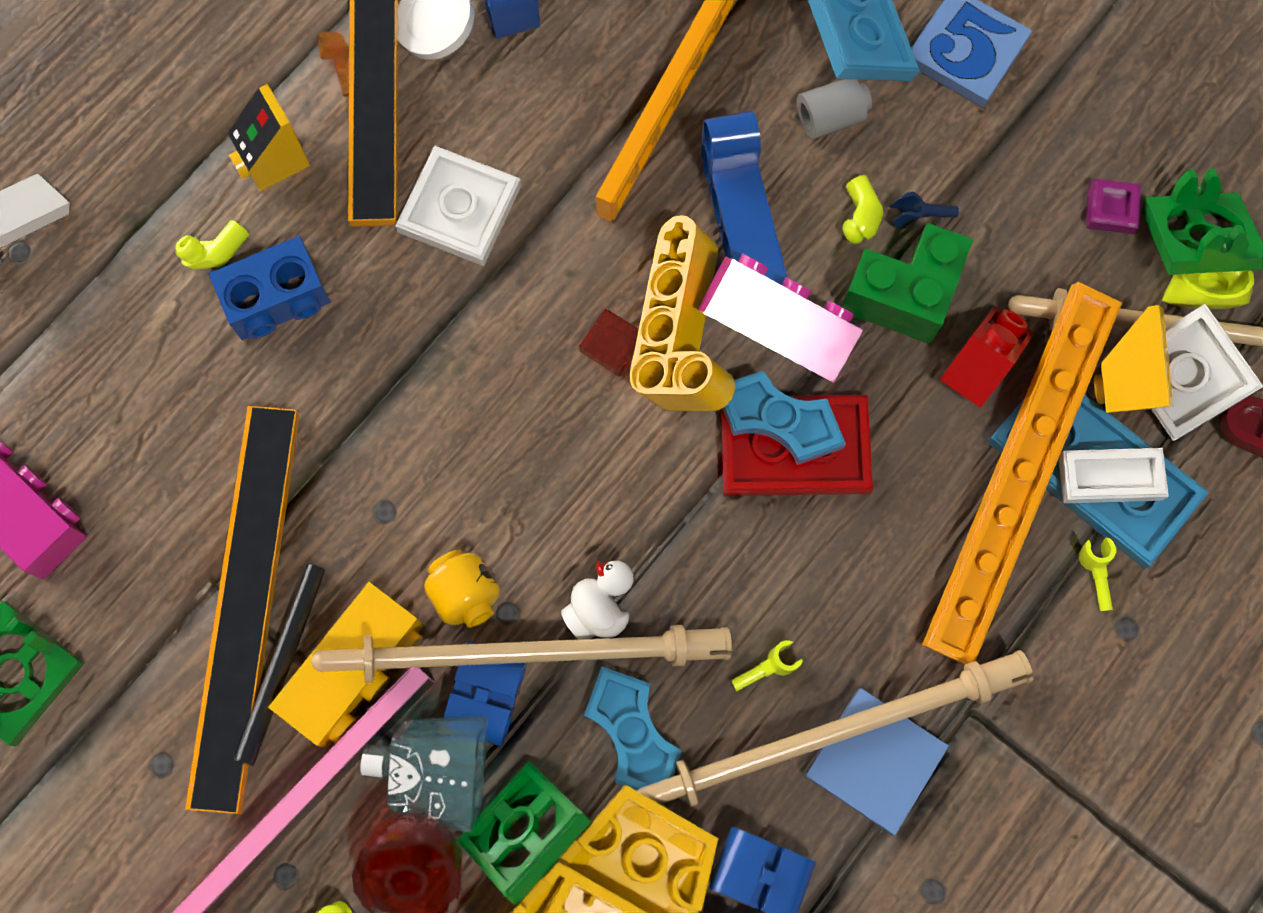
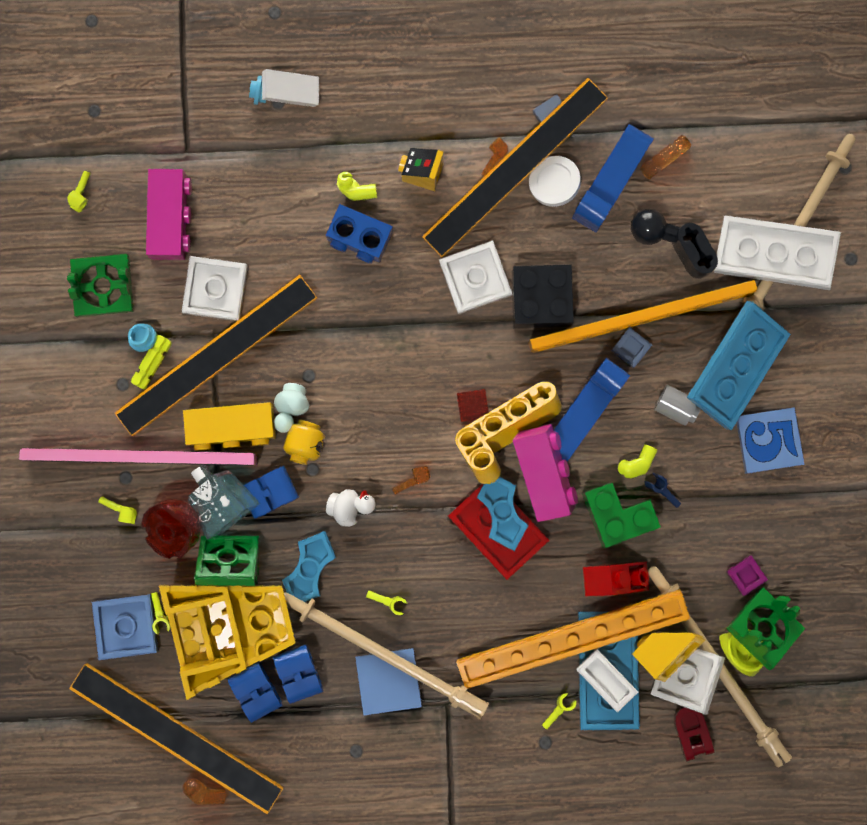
camera: 50 degrees right, 10 degrees up
black bar [234,564,325,767] -> none
tan bar [311,625,732,683] -> none
none -> medium azure plate [128,323,157,352]
none -> neon yellow axle [131,335,172,389]
none -> white tile [182,256,248,321]
none -> light aqua animal [274,383,310,433]
none -> clear orange hand [392,466,430,495]
none -> black brick [512,265,574,328]
none -> sand blue tile [611,327,652,368]

